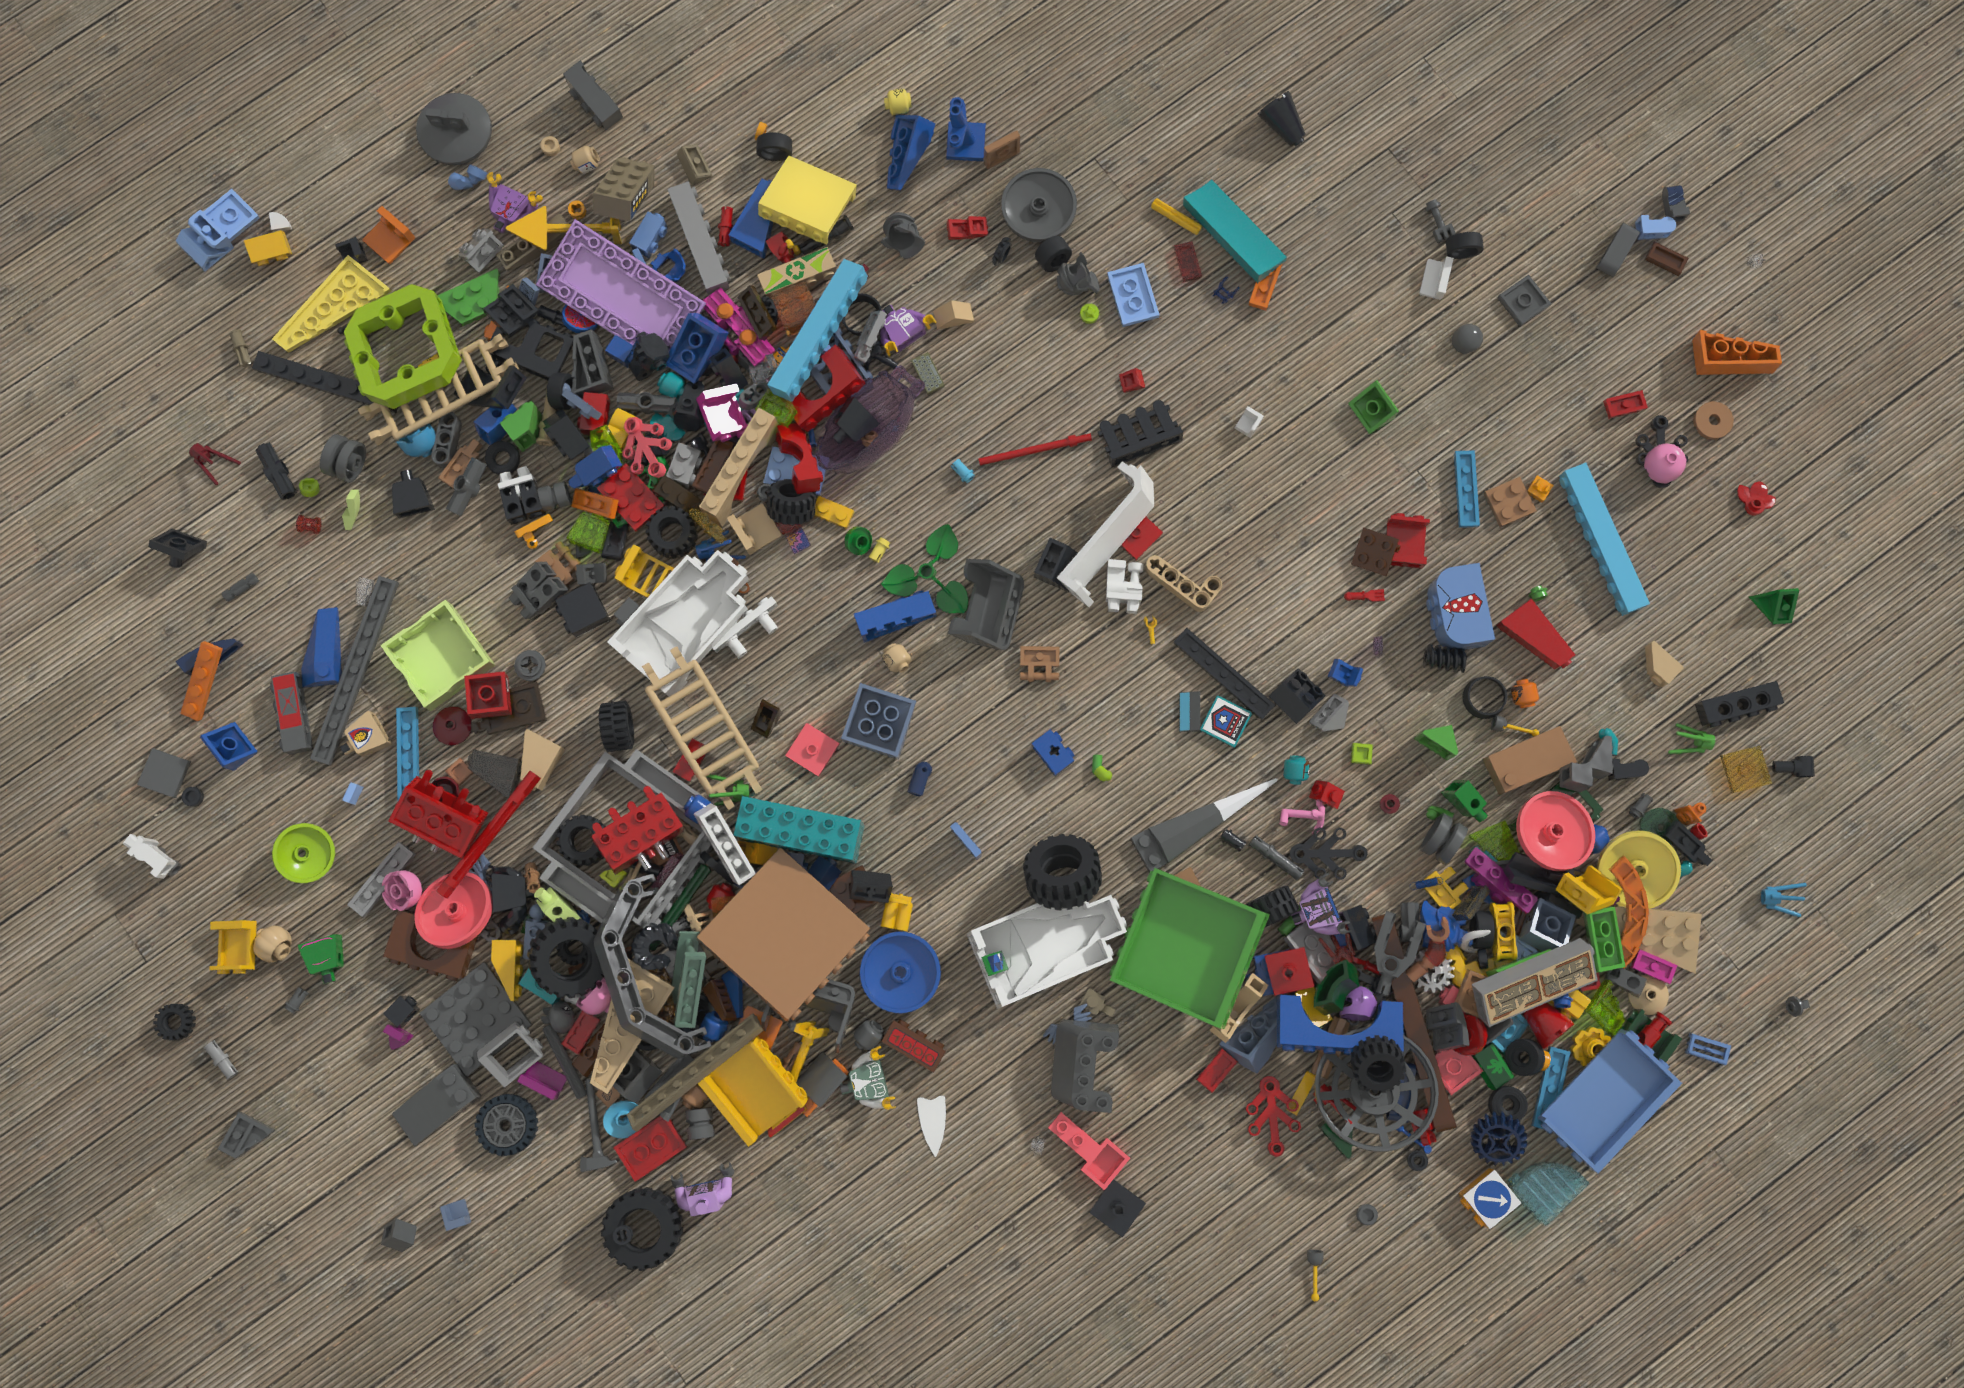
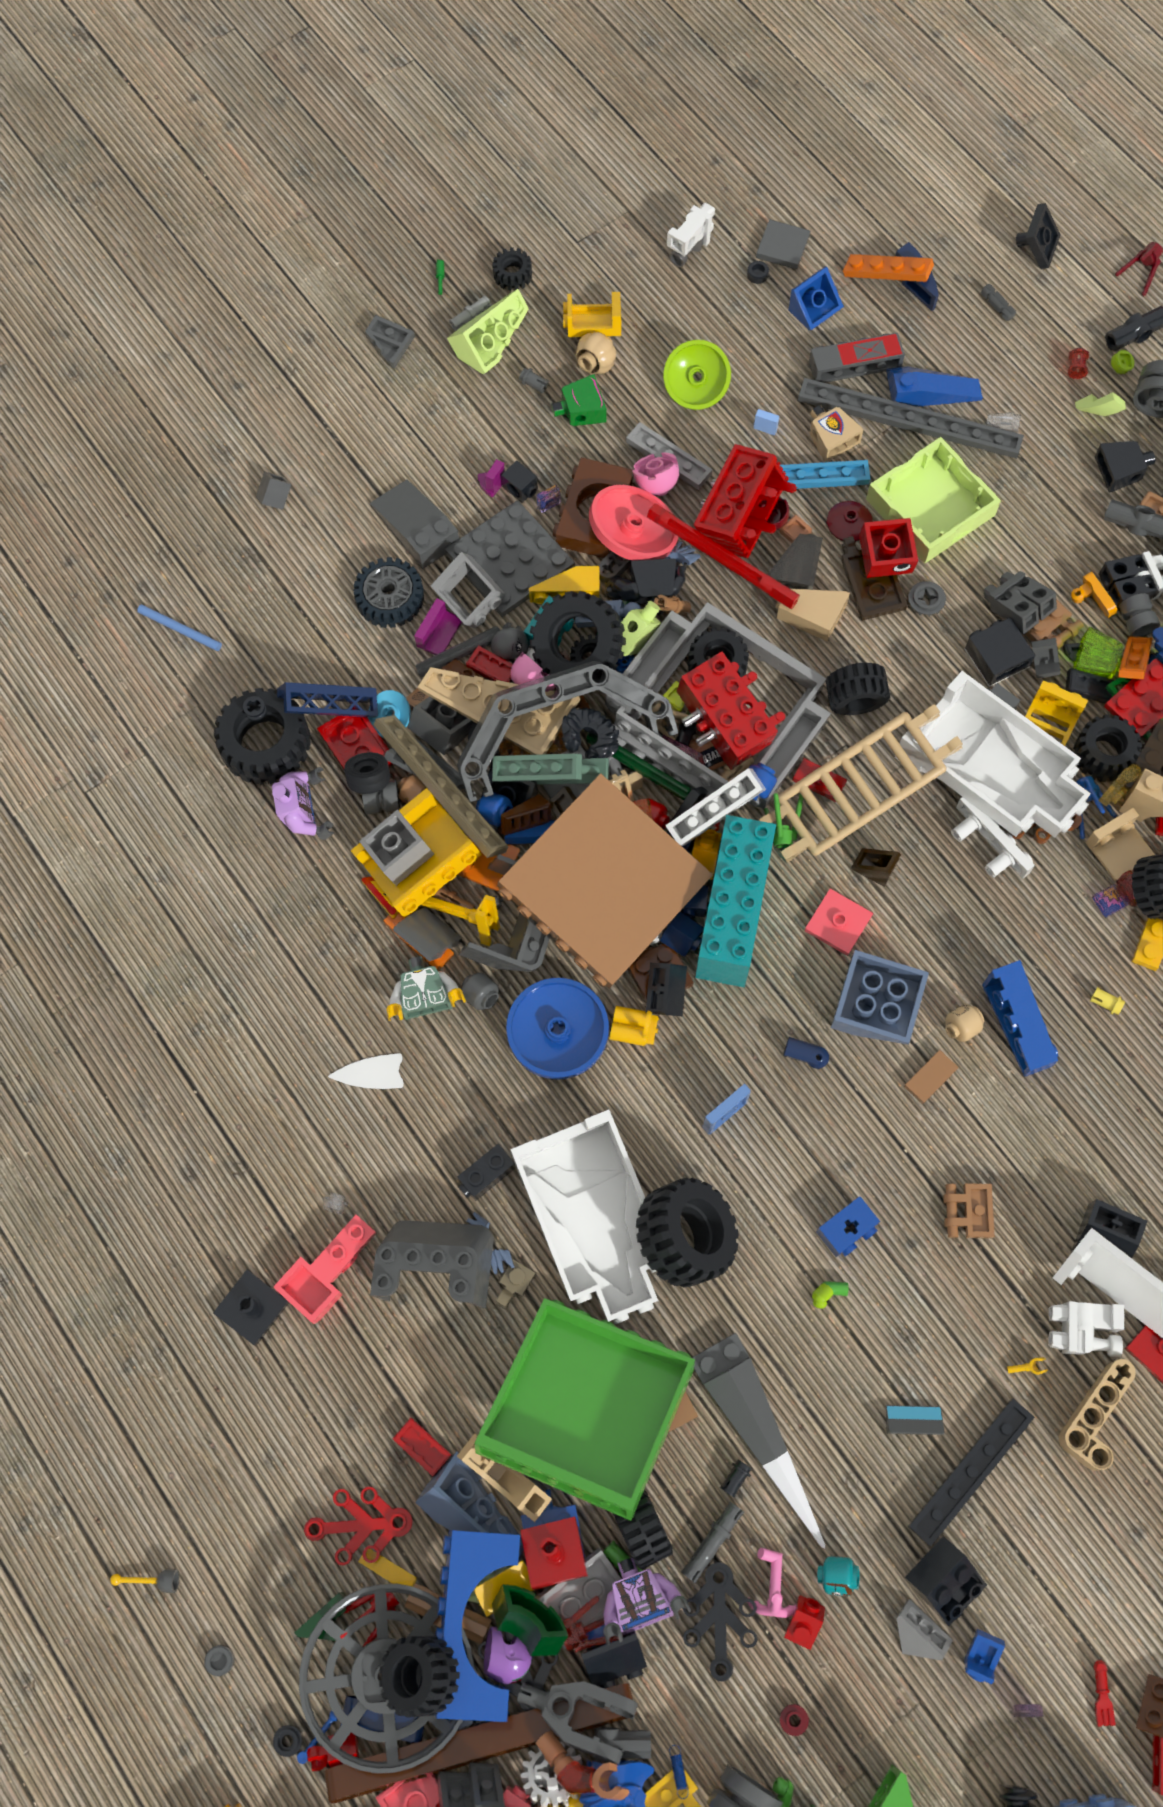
camera: 90 degrees right, 10 degrees down
sand blue panel [440,1199,471,1231] -> none
dark grey piece [580,1079,619,1172] -> none
green plate [844,526,872,555] -> none
green plant [881,524,968,614] -> none
brick [881,1019,946,1073] -> none
dark grey windscreen [948,559,1024,650] -> none
slope [981,951,1009,976] -> none
tile [1200,695,1252,748] -> none
red piece [1345,953,1381,976] -> none
lime tile [1351,743,1373,765] -> none
none -> medium blue bar [137,604,222,651]
none -> dark blue fence [277,682,378,718]
none -> black tyre [344,752,390,794]
none -> light grey brick [359,810,434,886]
none -> green piece [436,259,445,295]
none -> yellowish green wedge [447,289,529,374]
none -> black brick [457,1144,516,1201]
none -> clear purple tile [536,485,561,513]
none -> medium nougat tile [904,1050,959,1104]

